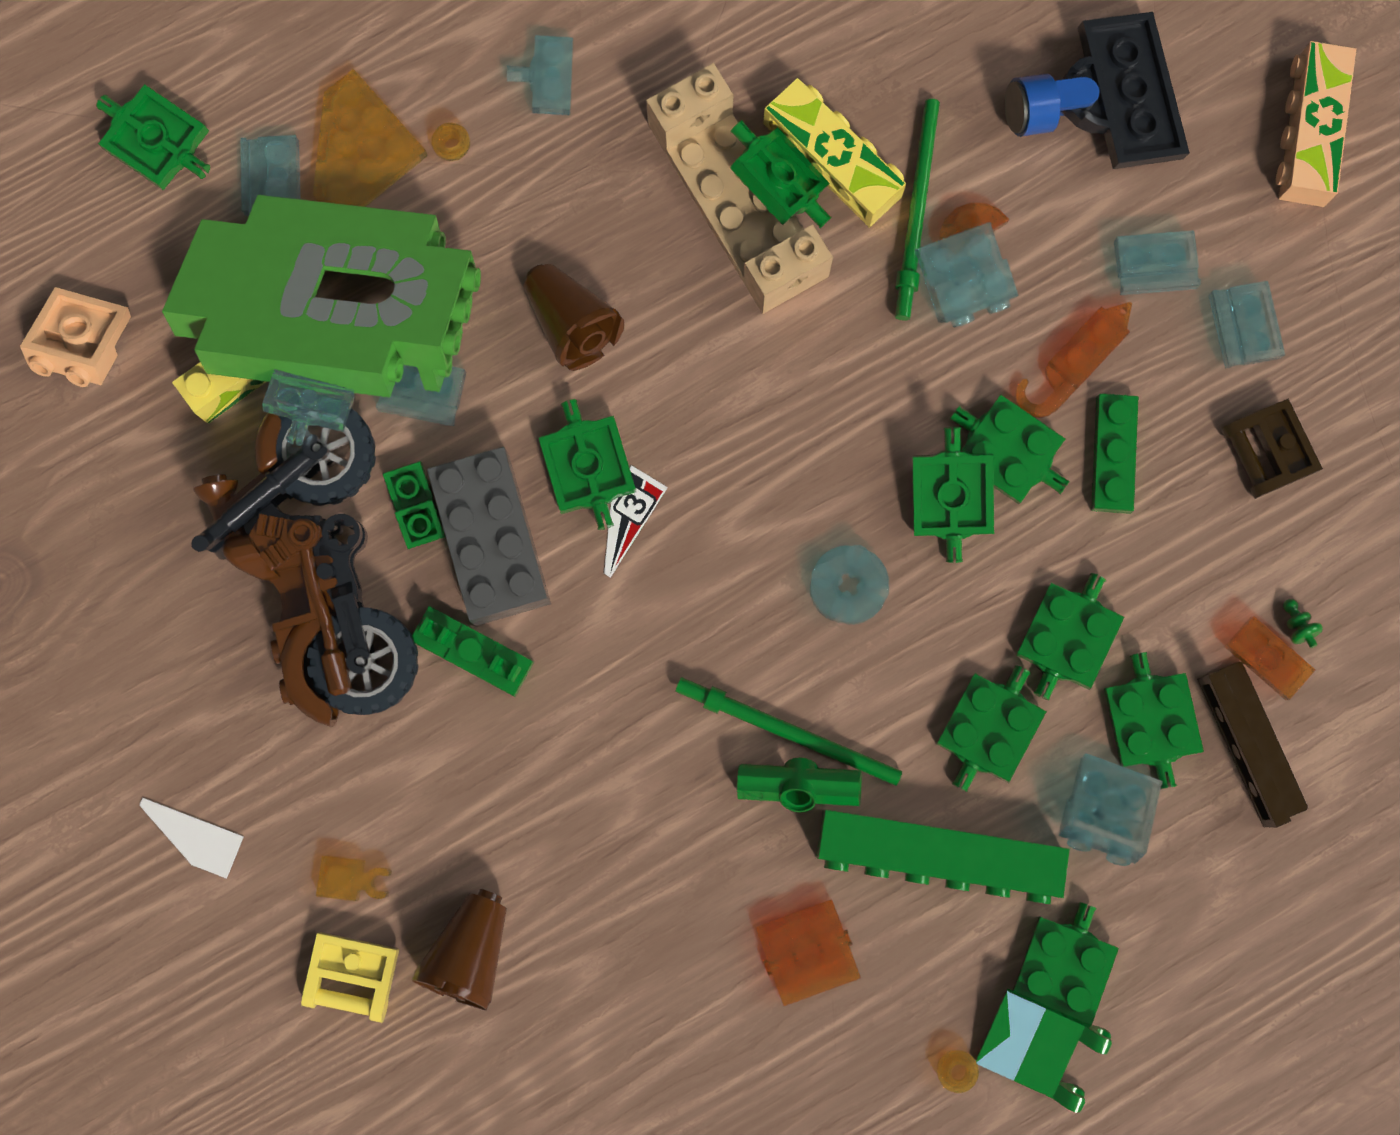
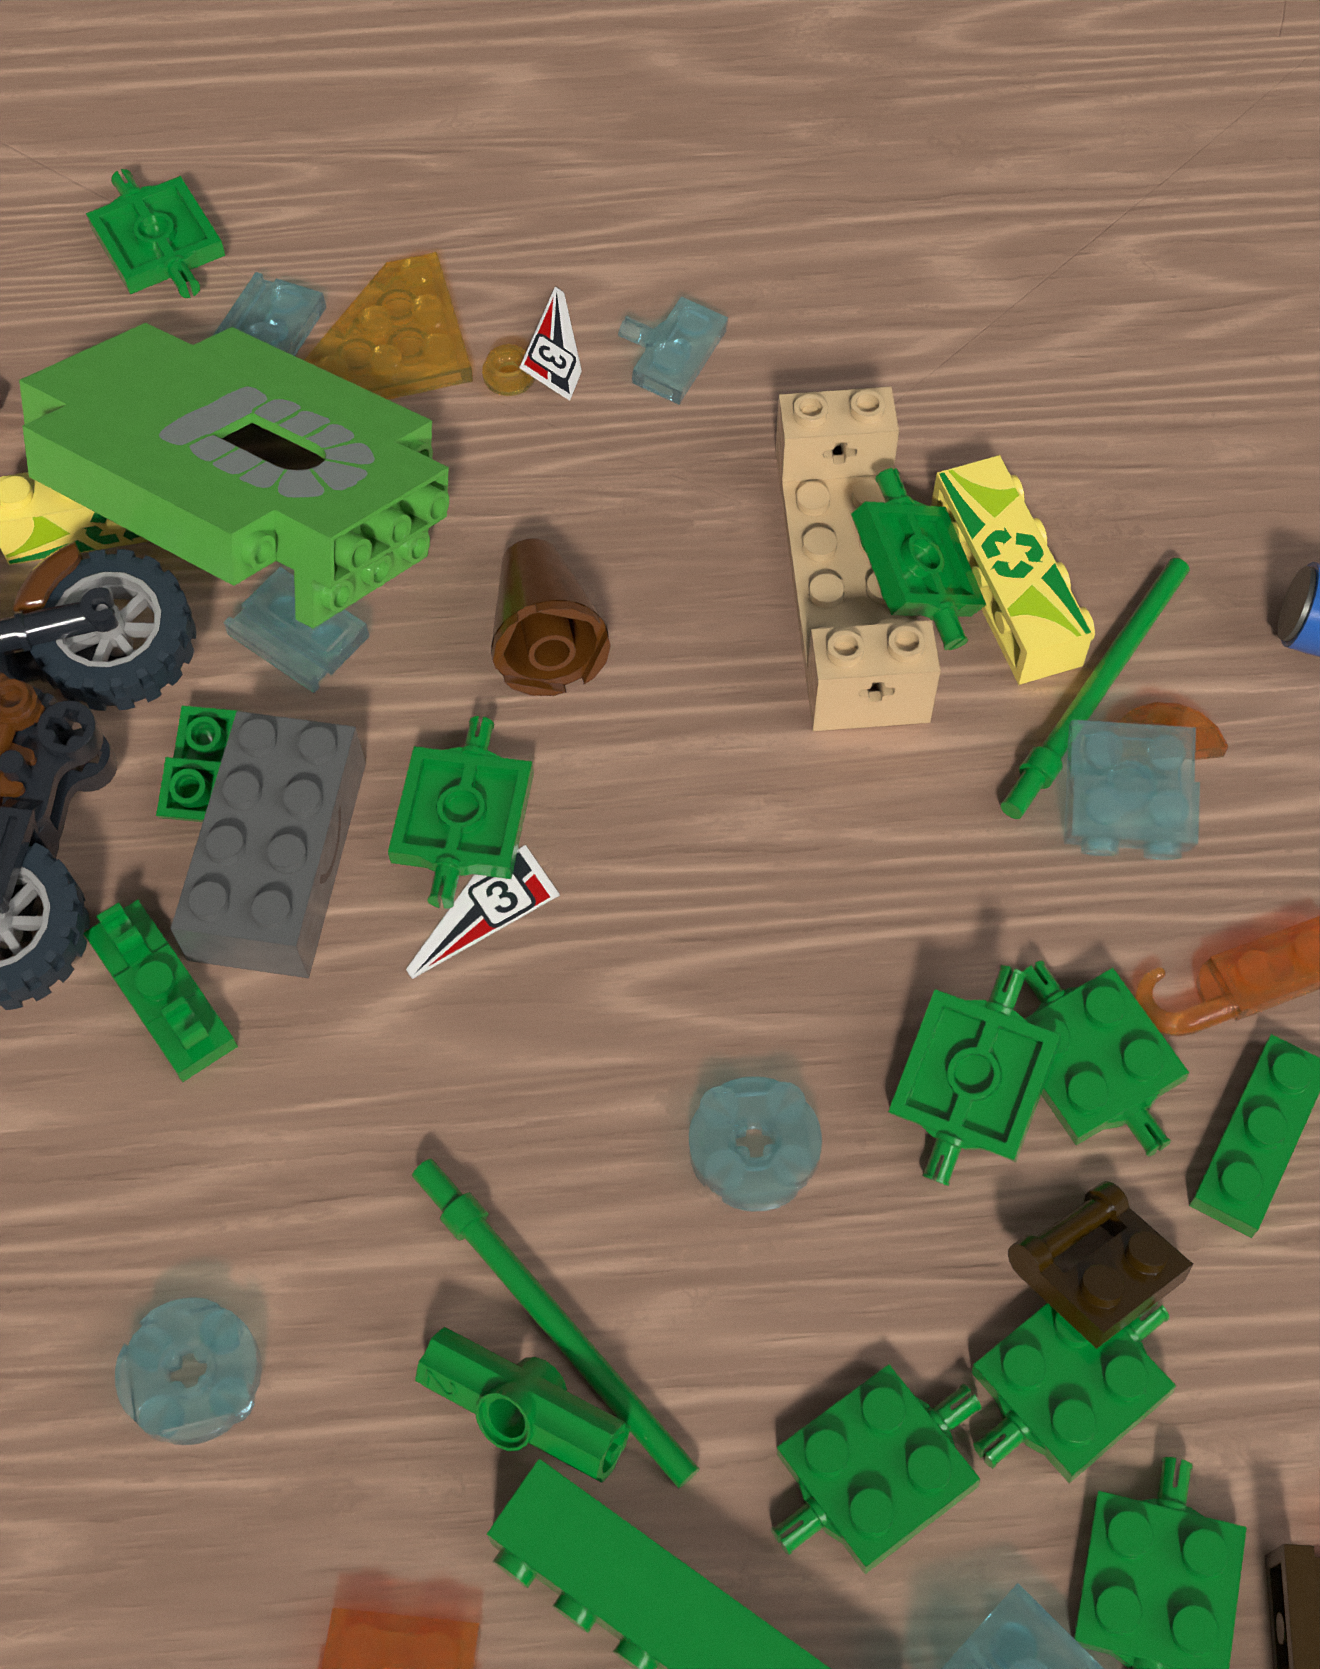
camera: 25 degrees right, 20 degrees down
clear light blue plate [262,369,355,446] -> none
none -> clear light blue plate [115,1297,262,1445]
none -> sticker [520,287,582,401]
none -> dark brown plate [1008,1181,1193,1349]

